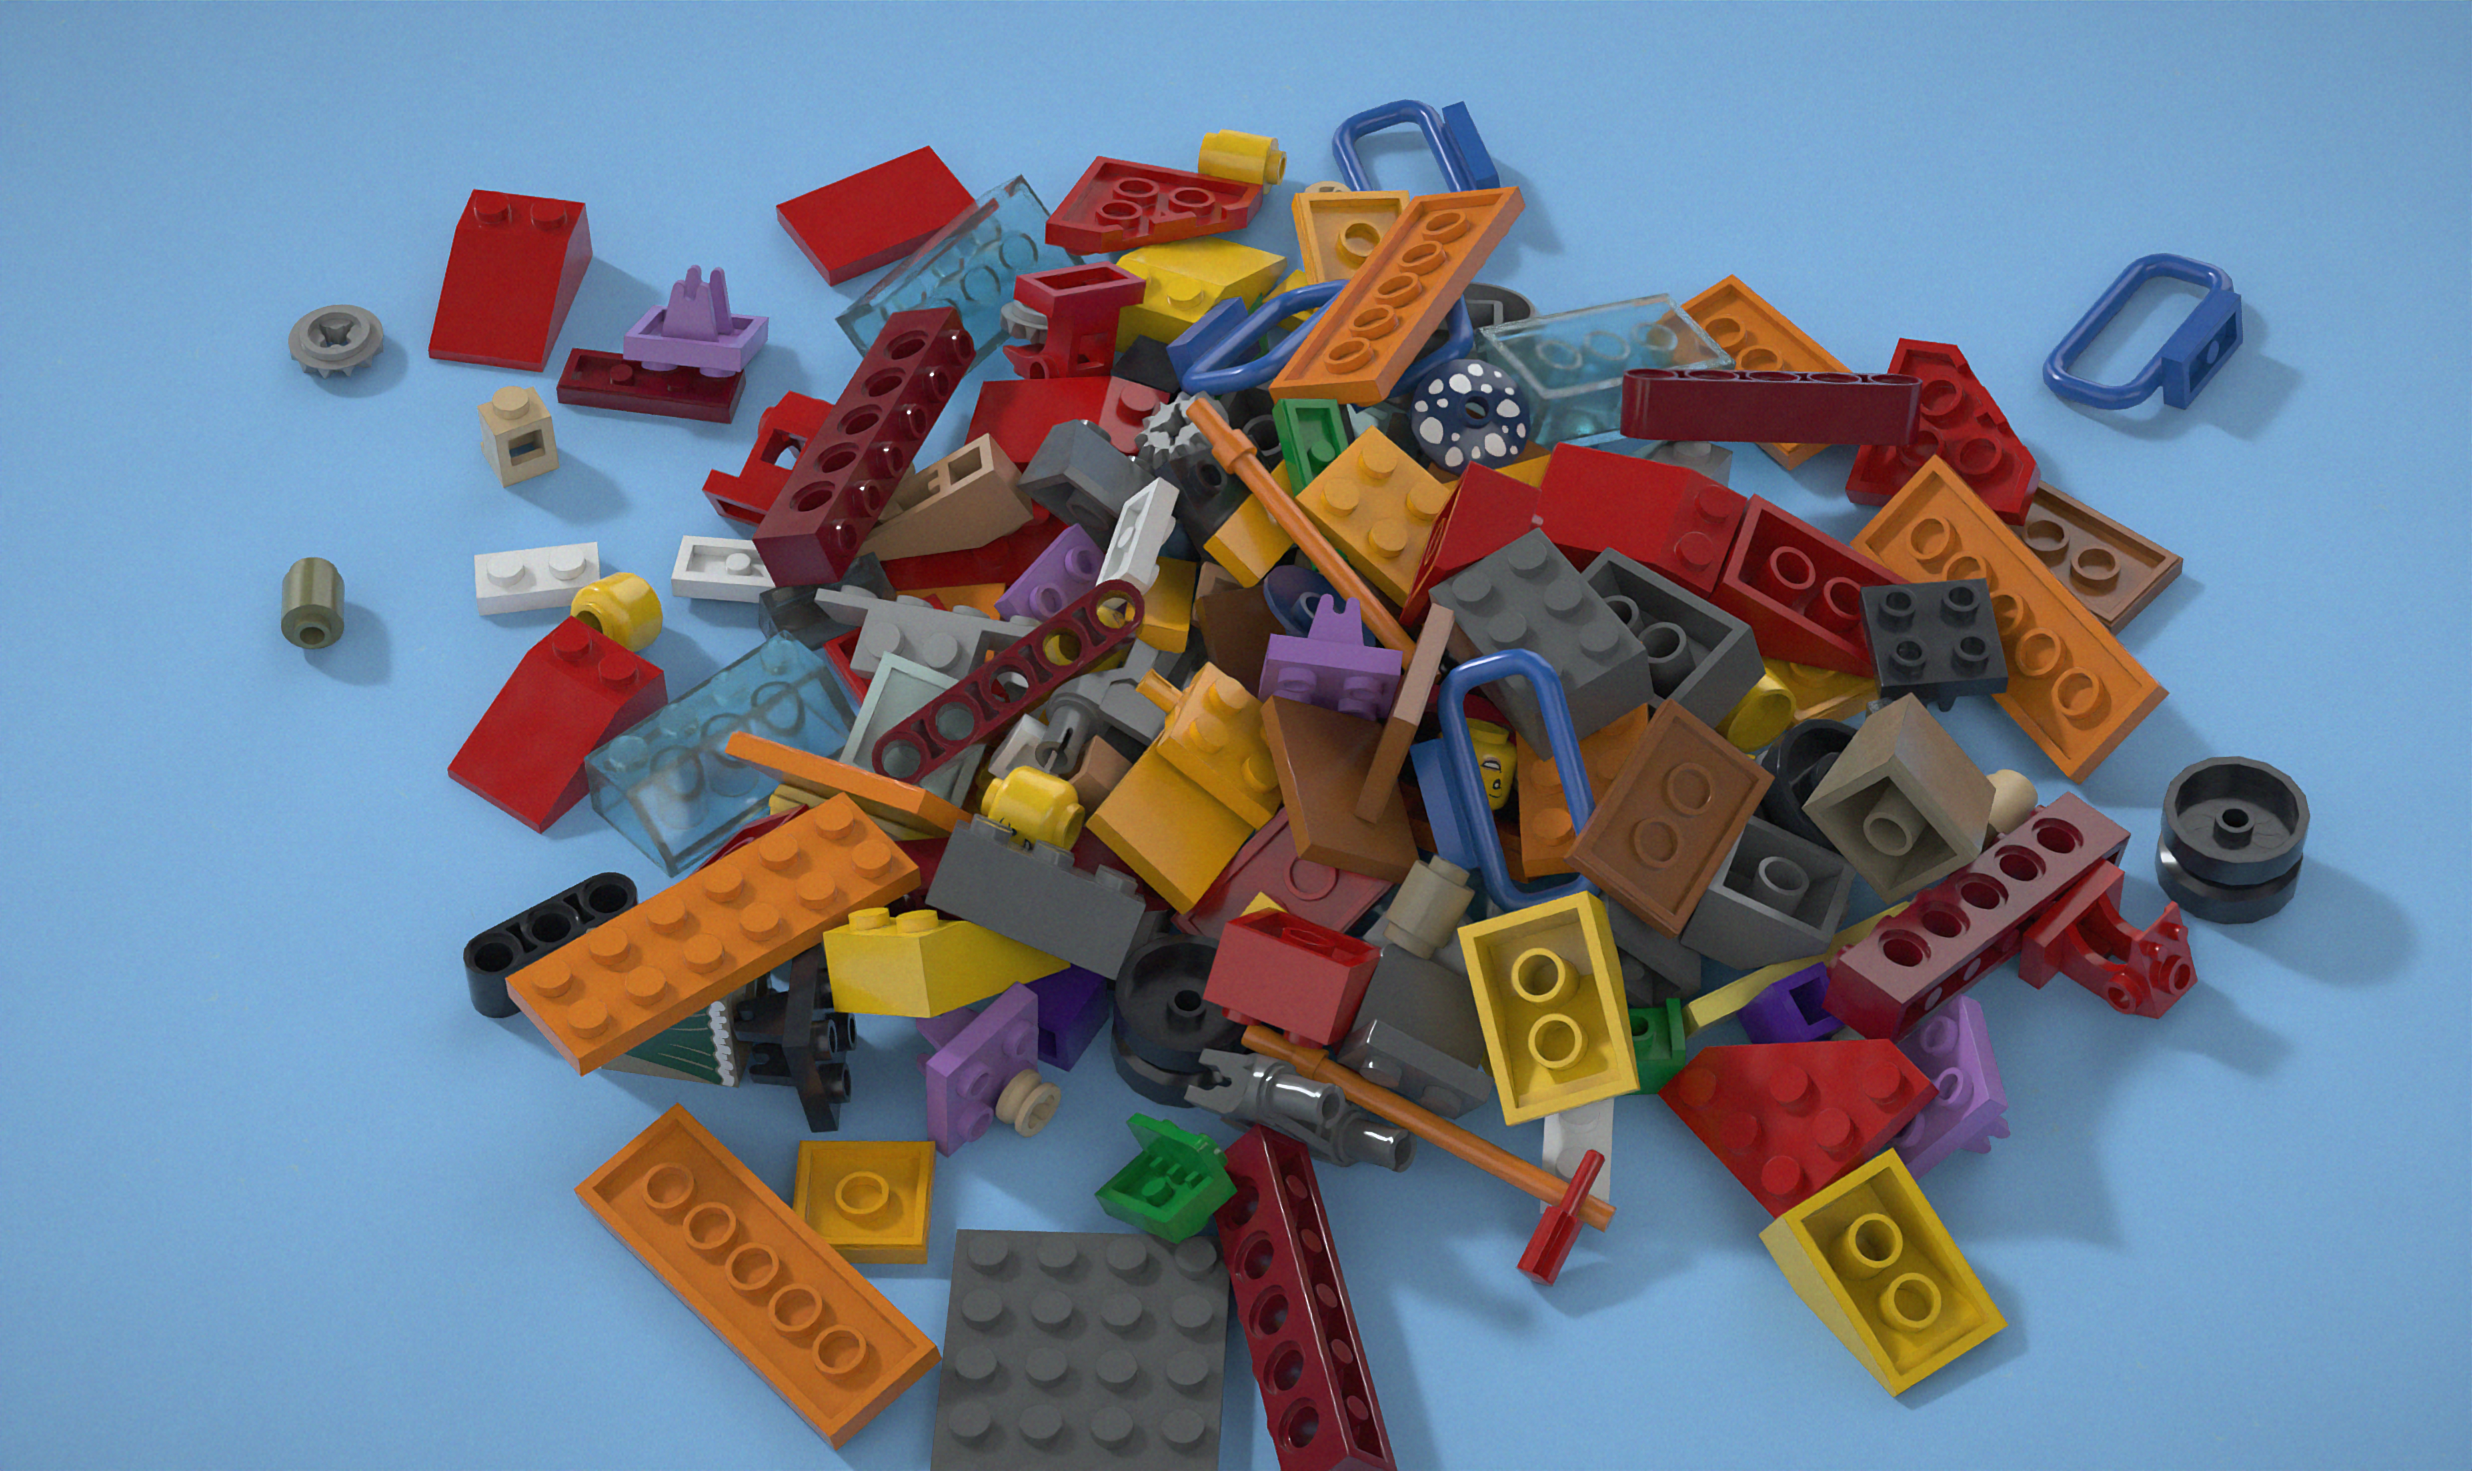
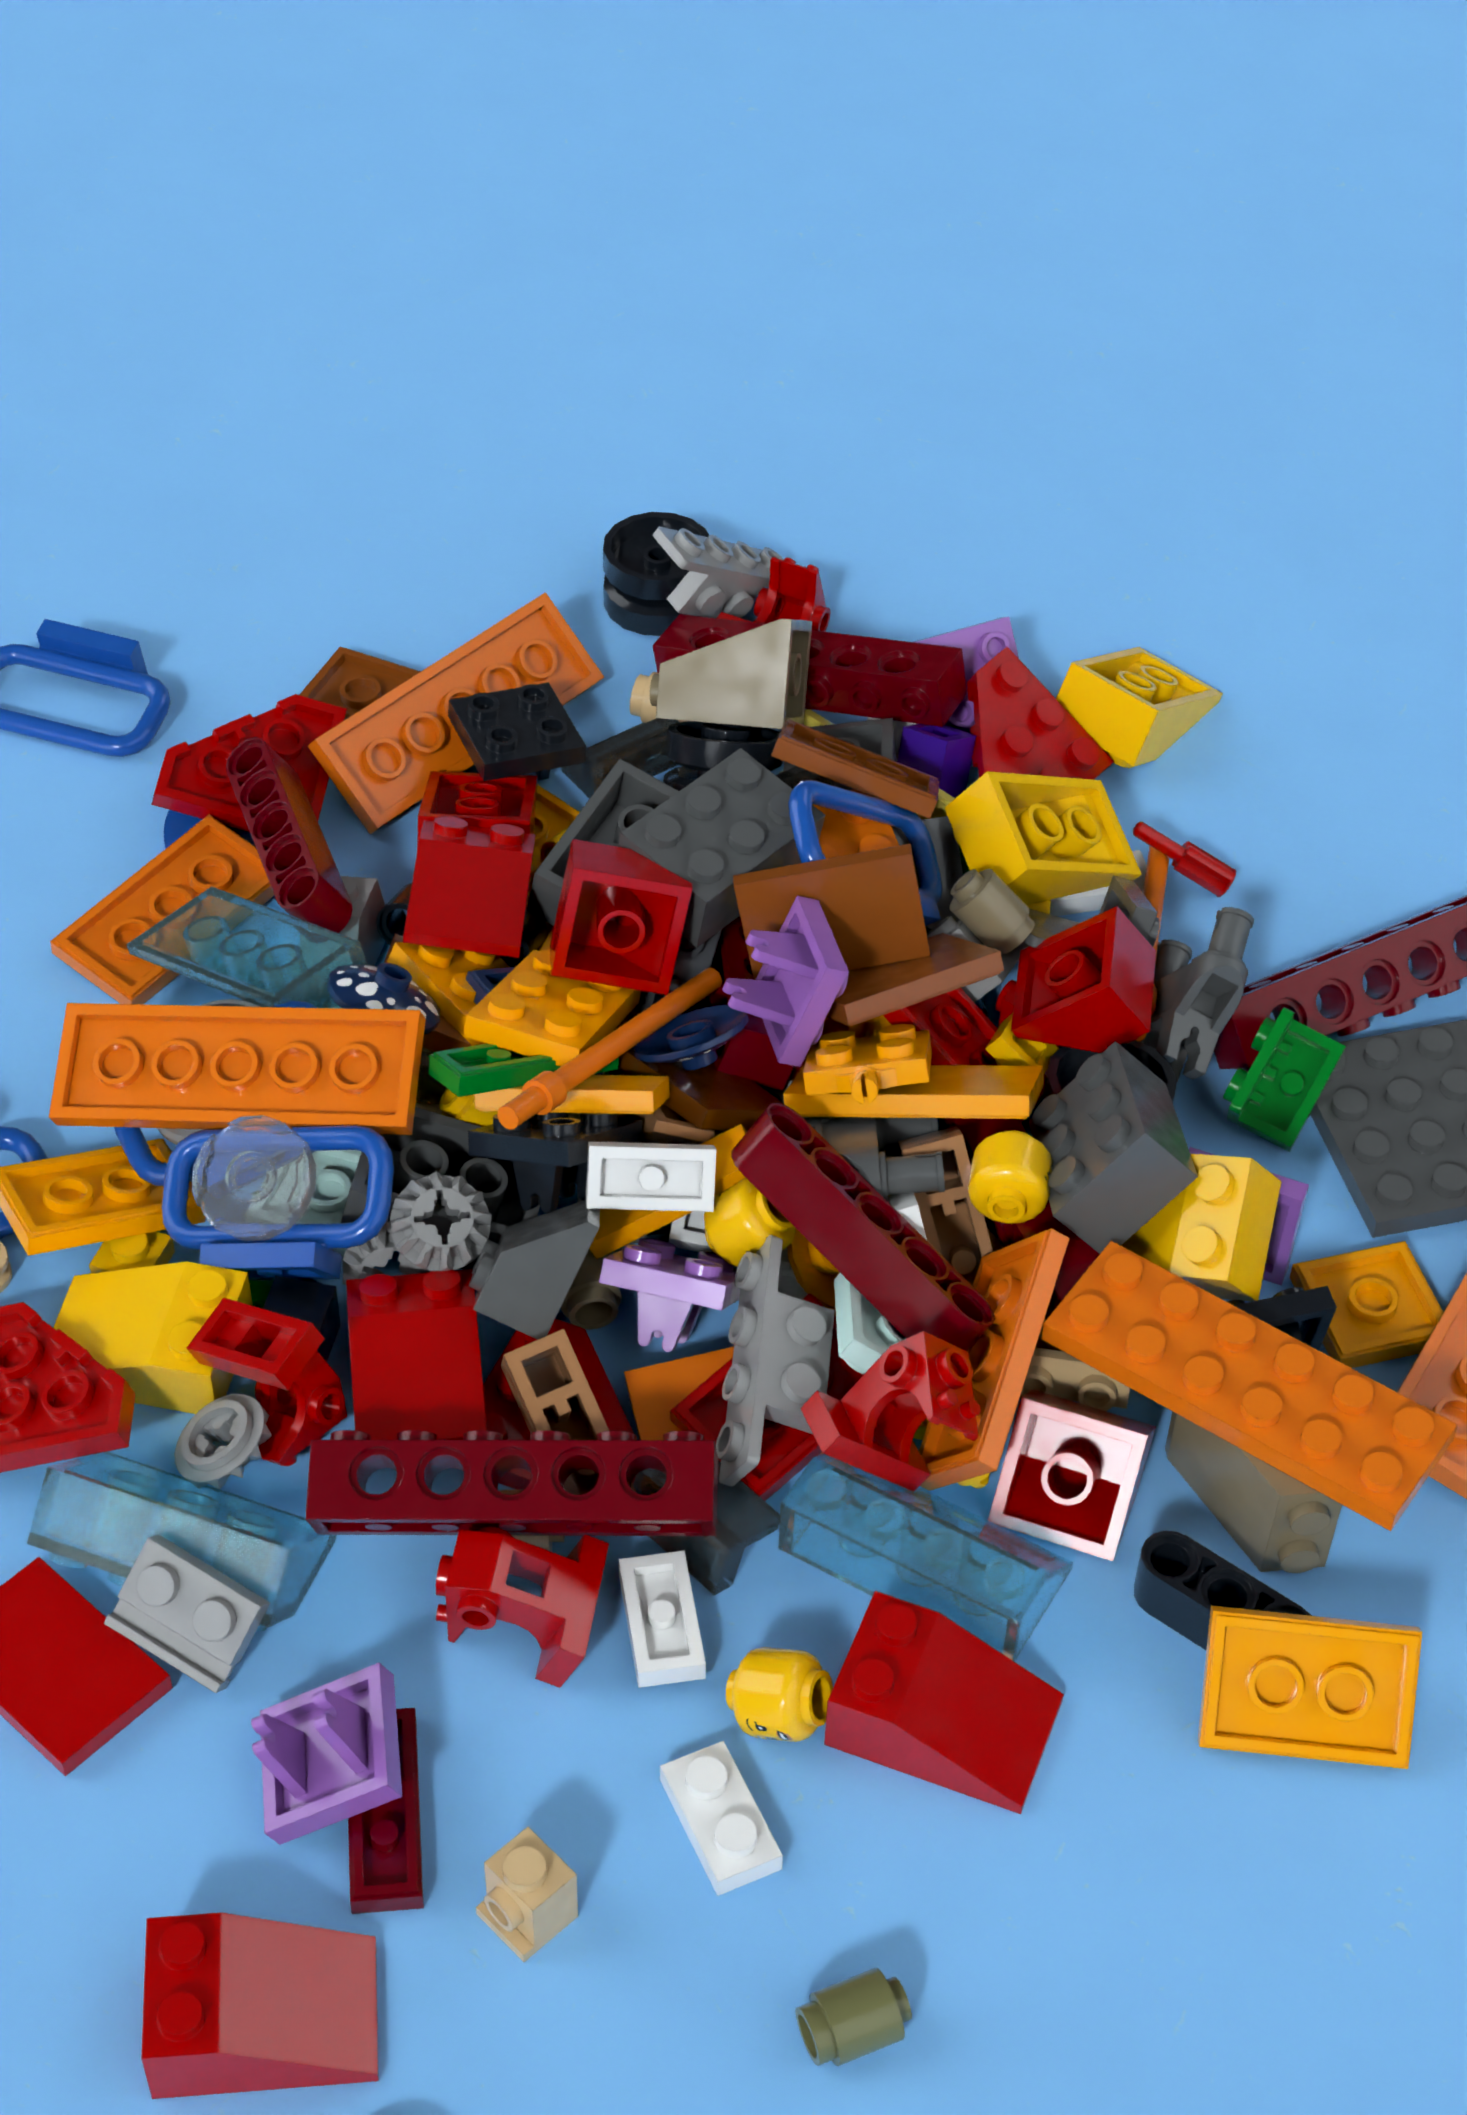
camera: 110 degrees left, 0 degrees up
none -> light grey plate [104,1534,270,1693]
none -> clear tile [192,1115,316,1241]
none -> light grey bracket [653,526,784,618]
none -> red tile [800,1331,981,1492]
none -> light orange tile [1197,1605,1422,1769]

